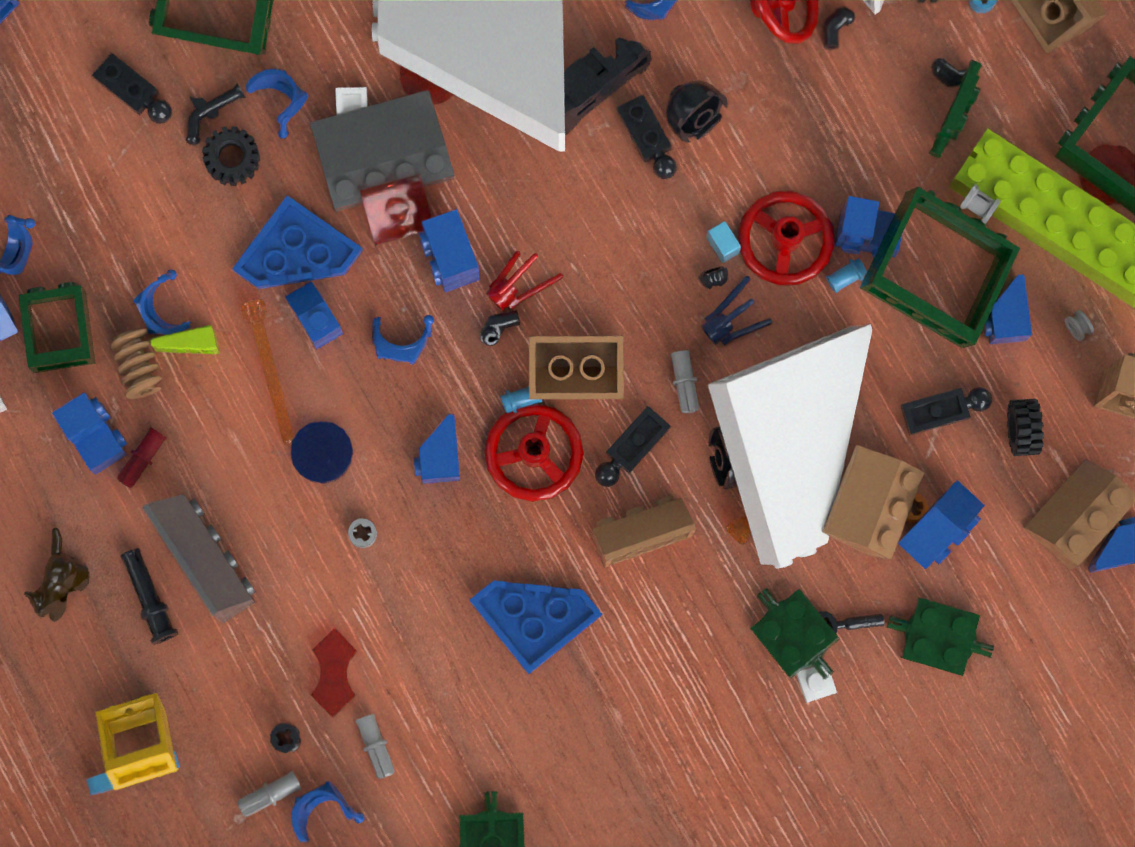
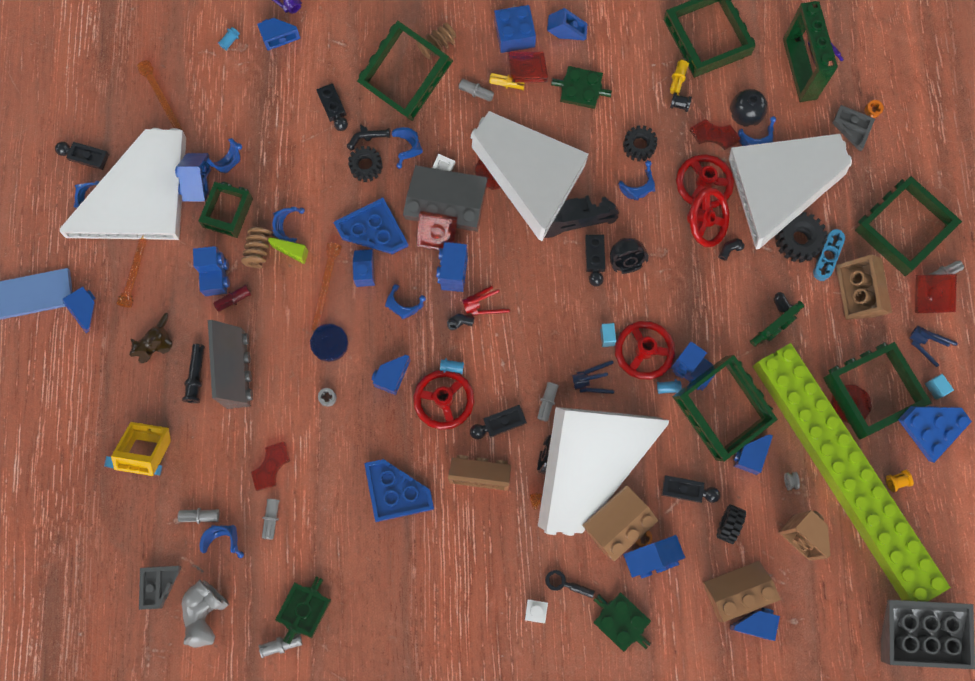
camera: 35 degrees right, 5 degrees down
black bush [270,724,301,753] -> none
medium nougat slope [529,335,624,399] -> none
black piece [698,266,728,289] -> none
dark green plate [750,588,840,680] -> none
light grey bush [960,184,1001,224] -> none

